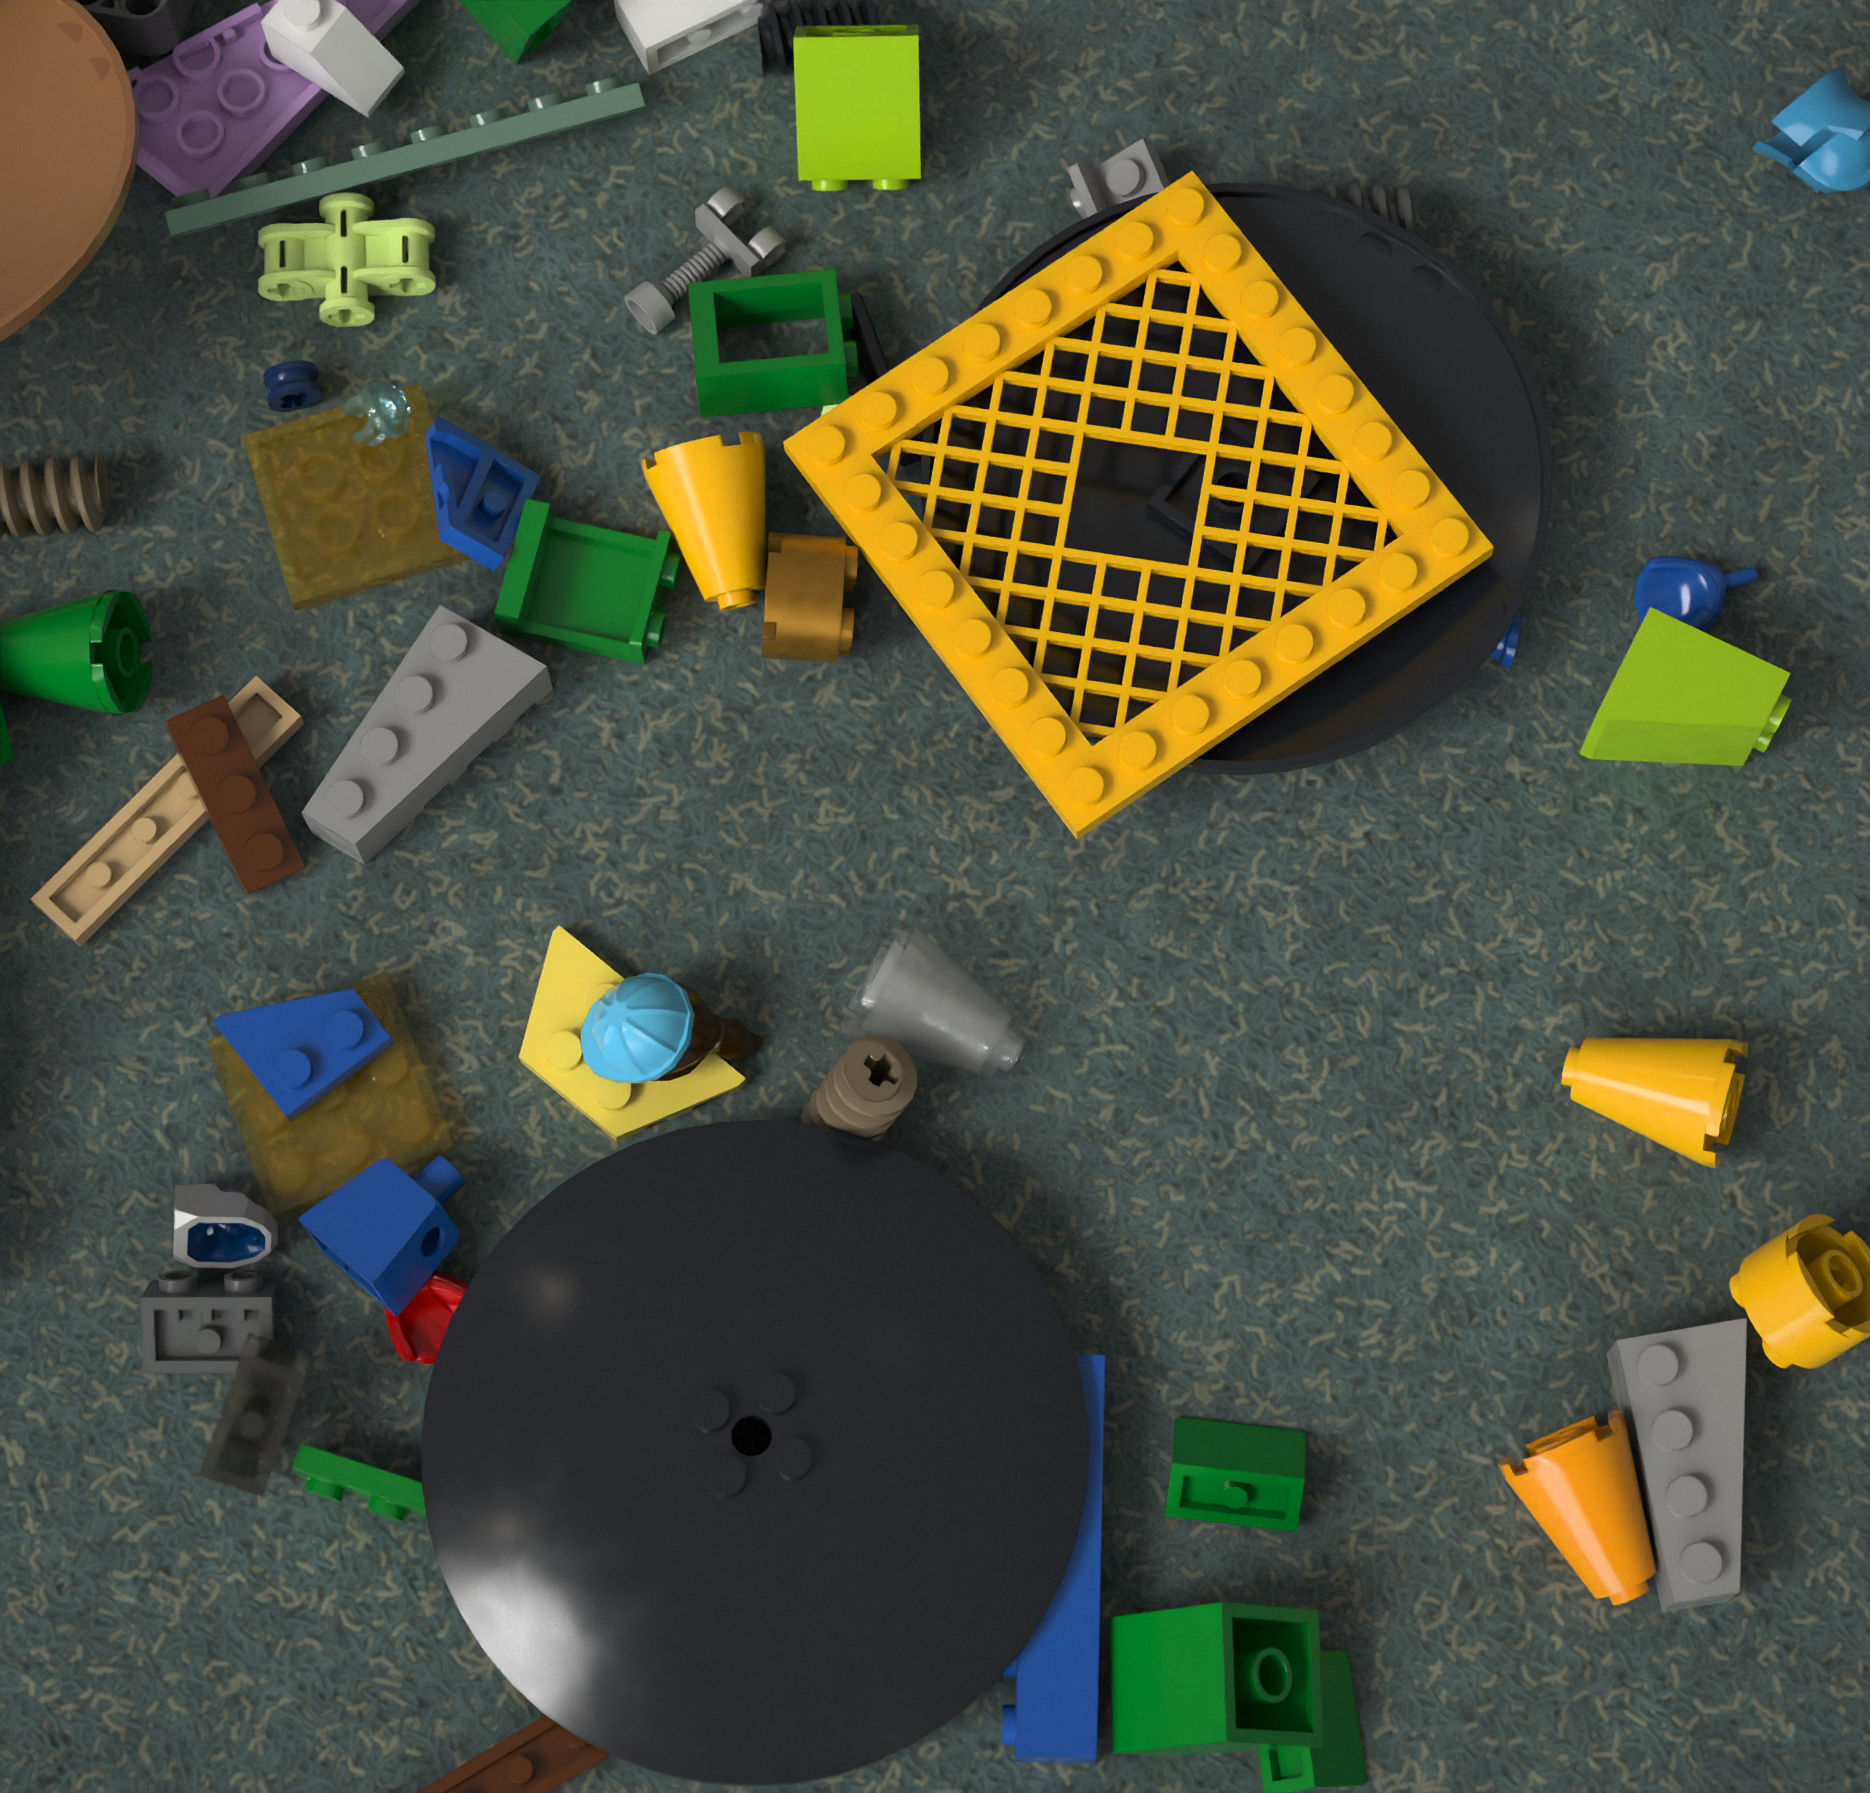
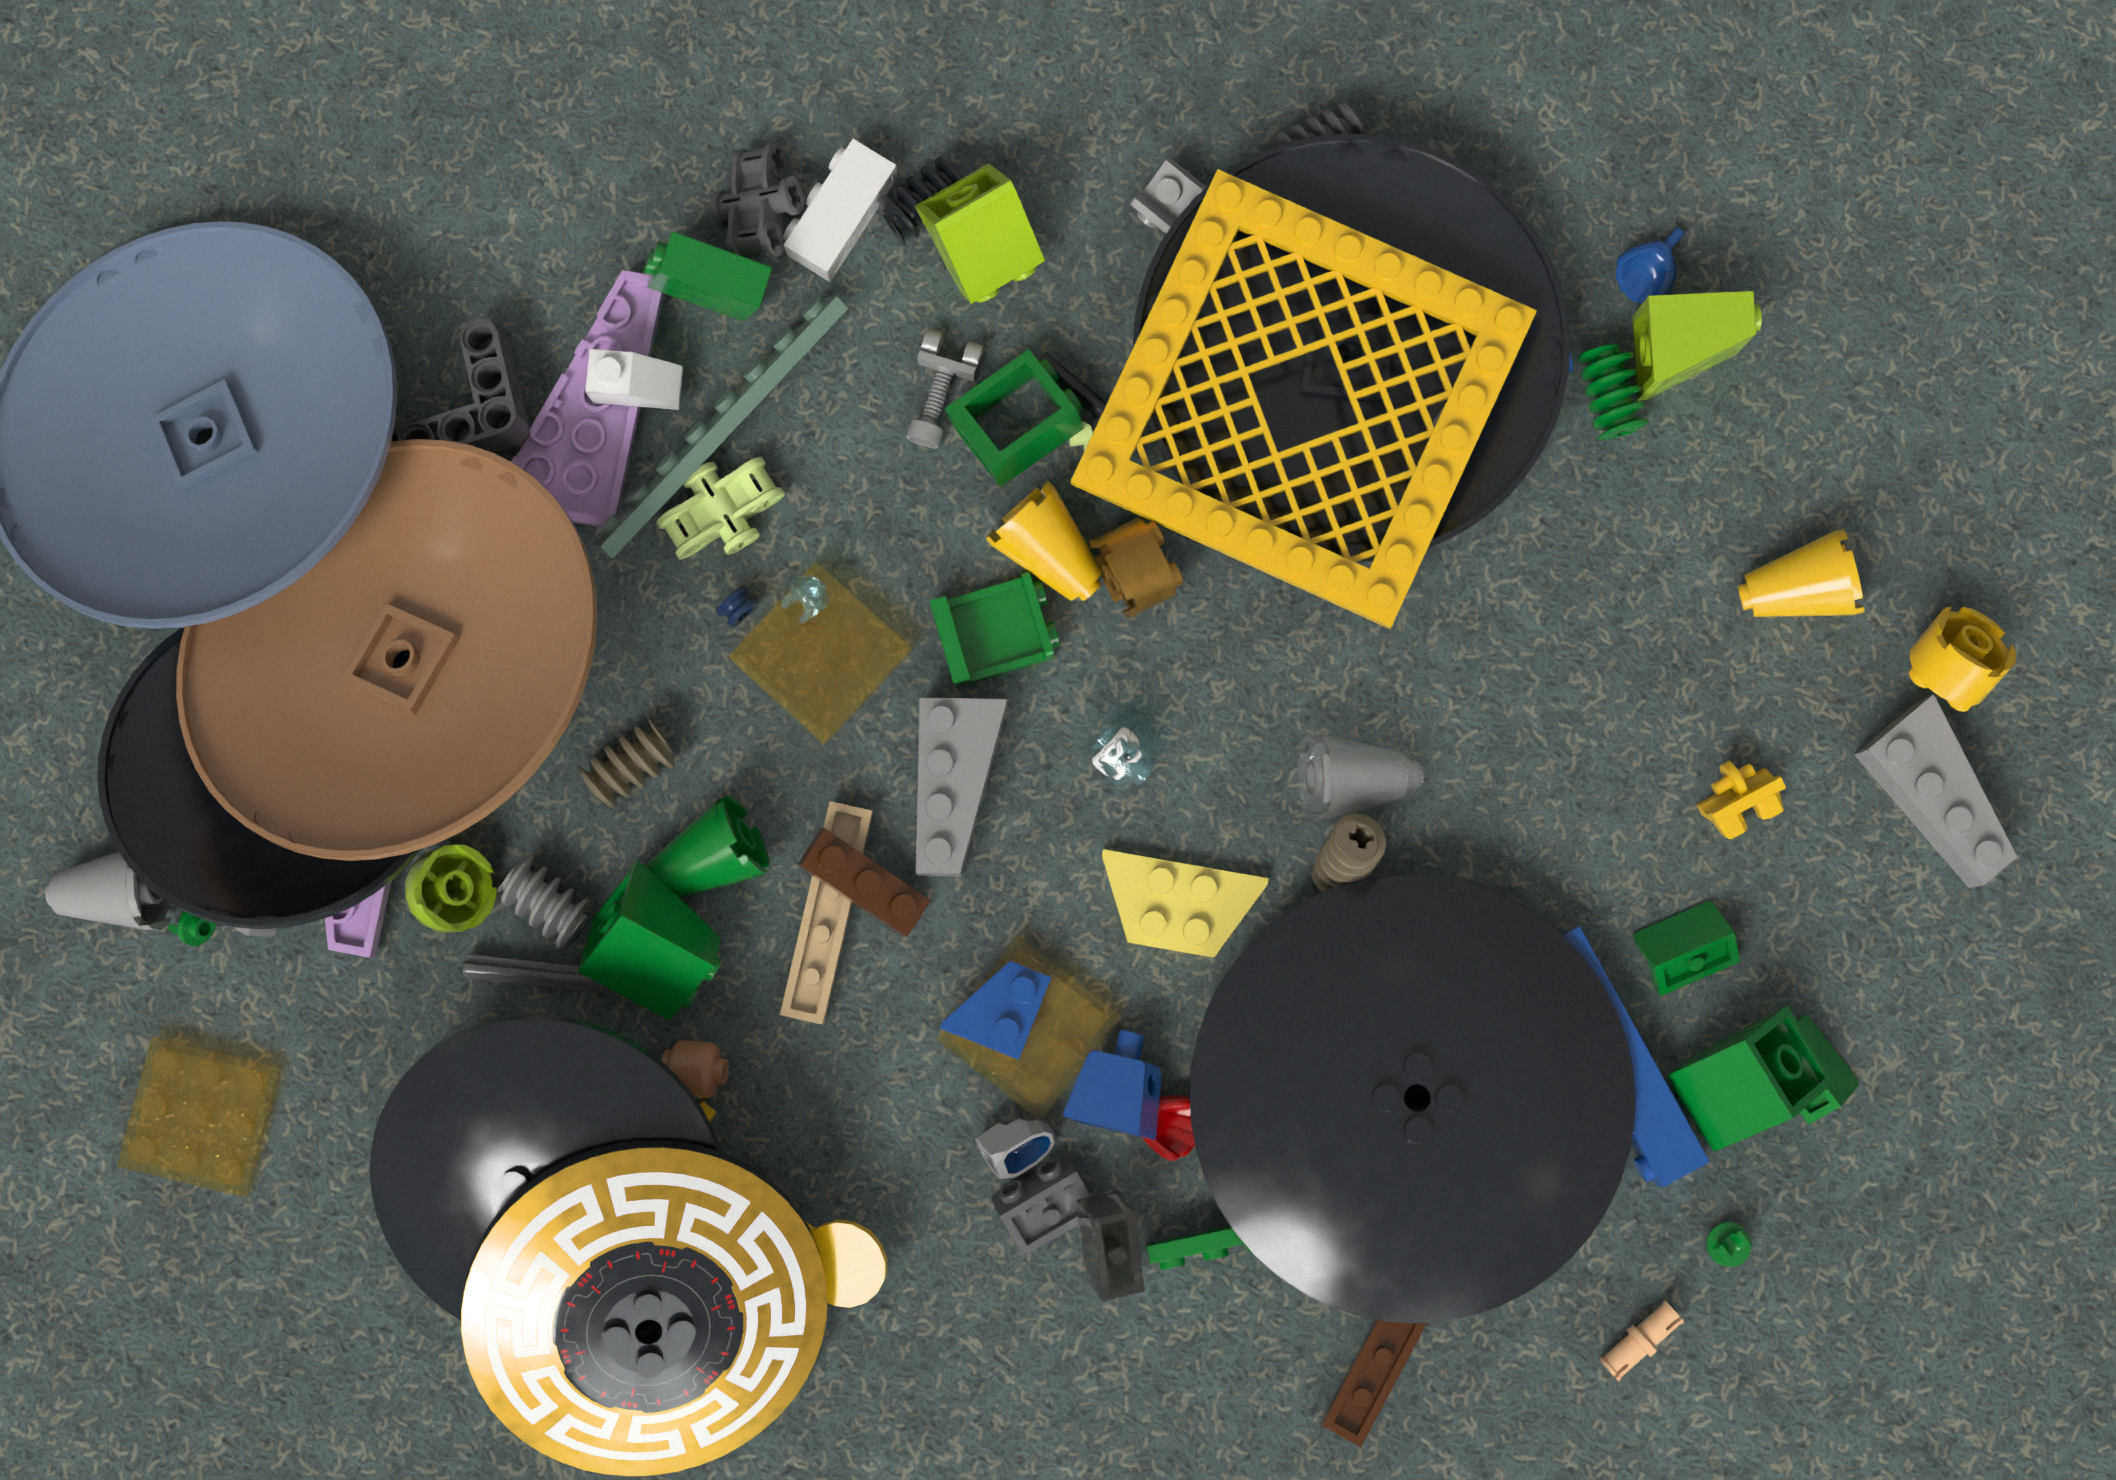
camera: 30 degrees left, 10 degrees up
blue wing [425,415,541,572] -> none
medium azure piece [580,973,763,1083] -> none
light orange cone [1498,1410,1656,1605] -> none
none -> clear light blue head [1090,722,1155,787]
none -> green piece [1577,345,1649,441]
none -> yellow hips [1696,761,1786,839]

